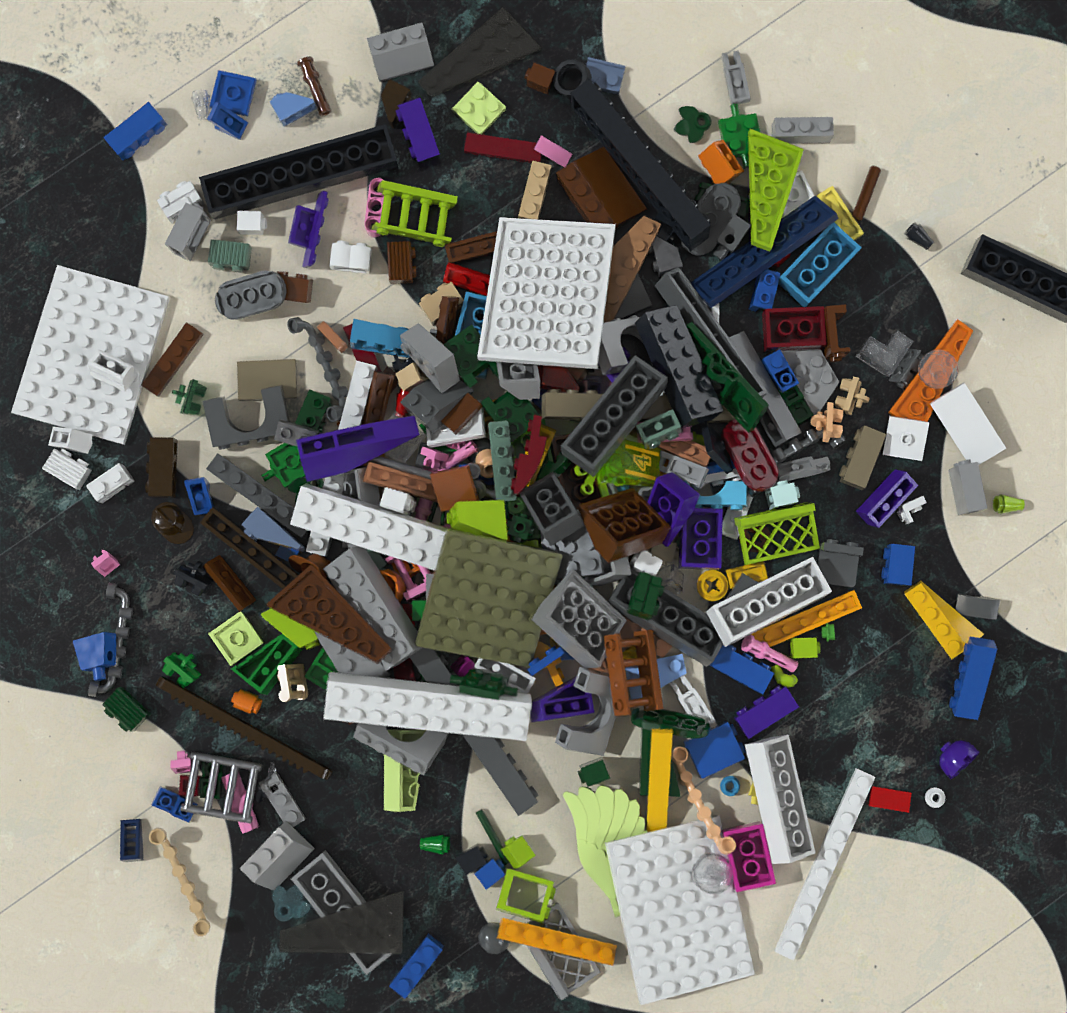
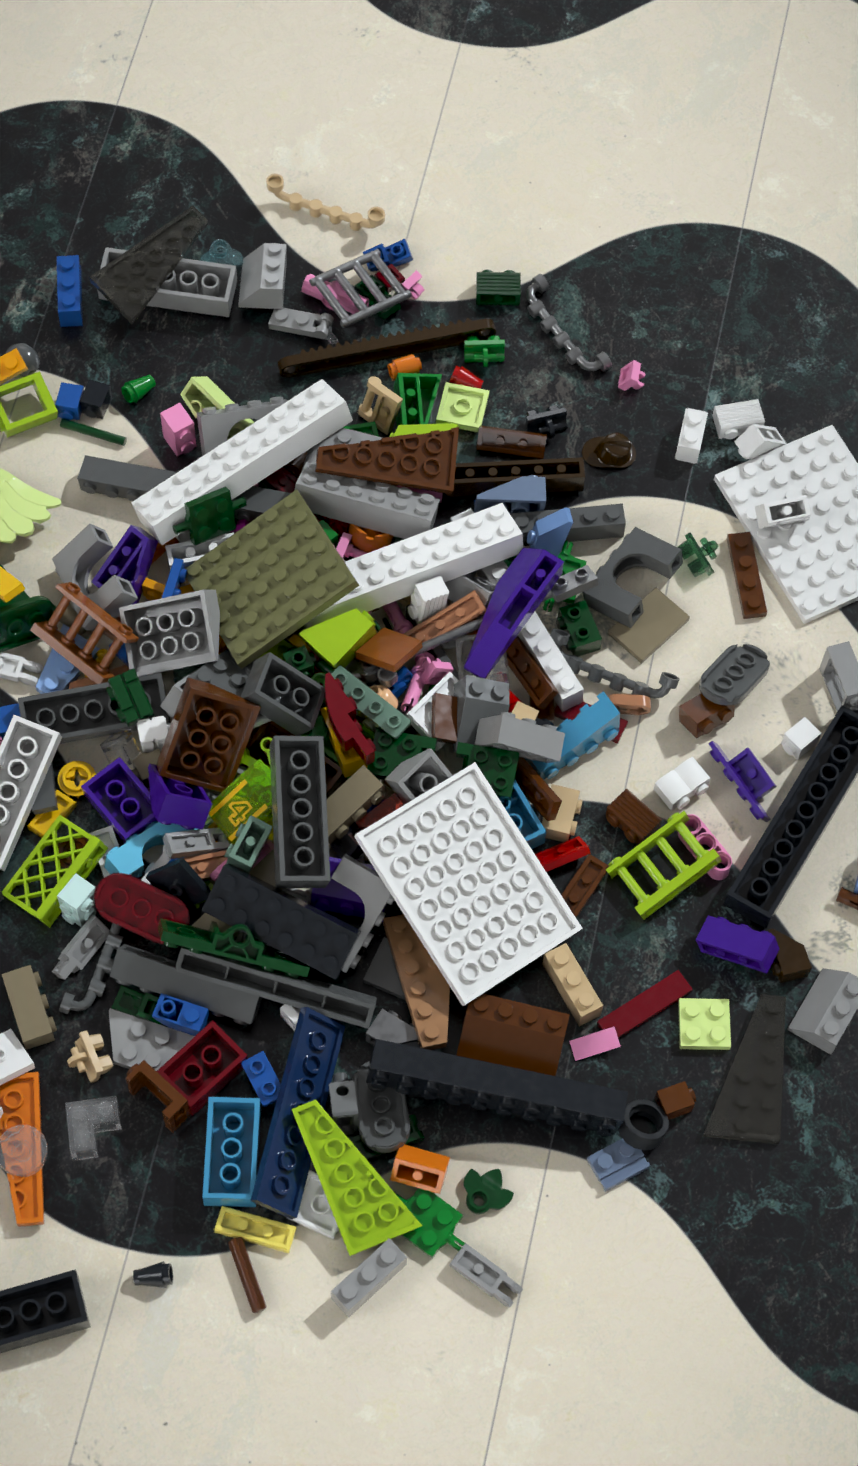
camera: 135 degrees right, 20 degrees down
blue torso [73,632,116,681] -> none
dark blue slope [120,819,143,862] -> none
dark brown brick [145,437,178,498] -> none
blue slope [184,477,214,515] -> none
sand green brick [208,239,252,273] -> none
dark orange piece [288,554,331,580] -> none
lime brick [501,836,536,869] -> none
dark green brick [577,757,610,787] -> none
light nougat hips [811,402,843,442] -> none
dark grey hinge [888,349,925,389] -> none
none -> bright pink brick [160,403,197,457]
none -> red cone [449,366,484,389]
none -> medium blue slope [527,508,573,558]

